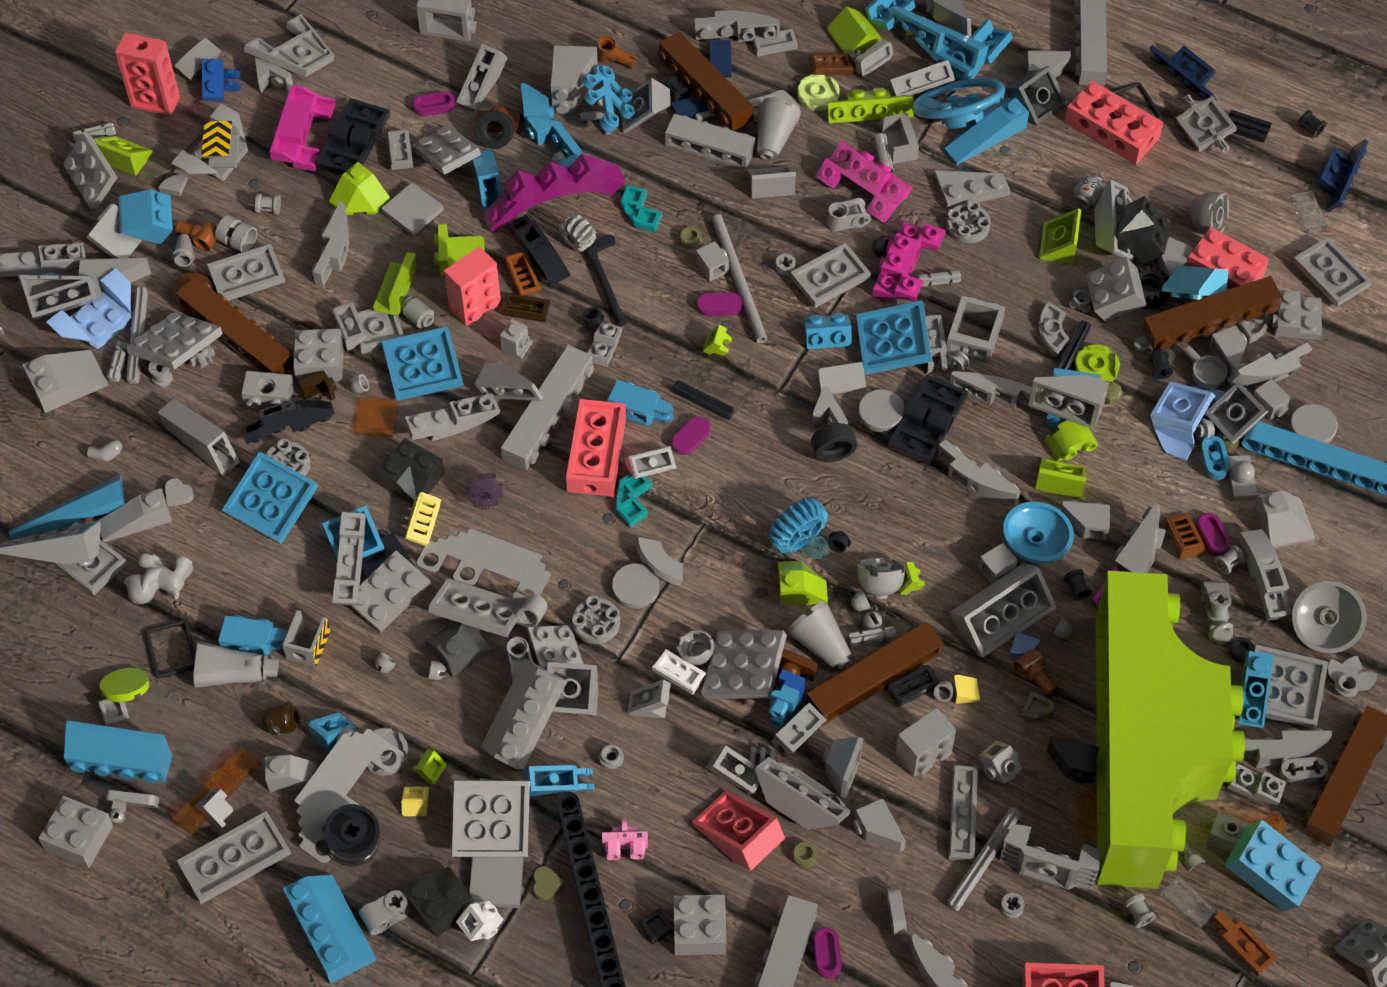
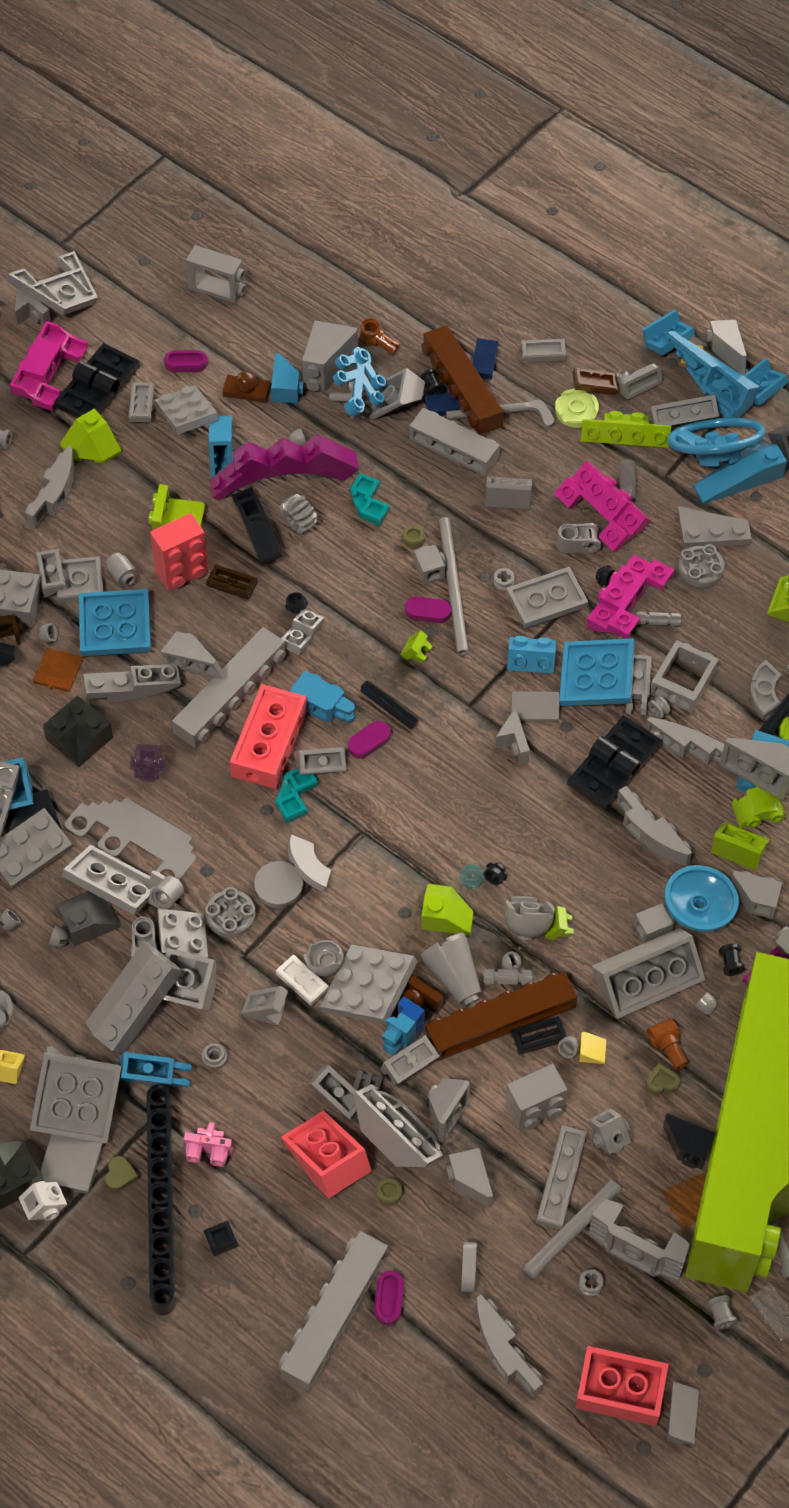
camera: 10 degrees right, 0 degrees up
lime panel [373,252,416,316] -> none
light grey tile [381,182,444,236] -> none
light yellow slope [405,492,441,546] -> none
lime tile [412,749,447,785] -> none
light grey slope [457,44,508,111] -> none
black tyre [475,110,514,149] -> none
light grey brick [500,319,533,359] -> none
dark orange slope [504,250,541,296] -> none
dark azure slope [525,116,582,167] -> none
black piece [587,234,626,327] -> none
light grey brick [674,895,726,956] -> none
light grey slope [694,10,780,42] -> none
light grey cone [757,97,801,160] -> none
dark azure gear [768,497,828,554] -> none
black tyre [811,423,857,462] -> none
lime slope [827,7,882,57] -> none
light grey hinge [851,591,871,611] -> none
light grey tile [858,389,905,435] -> none
light grey panel [881,113,919,164] -> none
medium blue tile [1009,632,1040,658] -> none

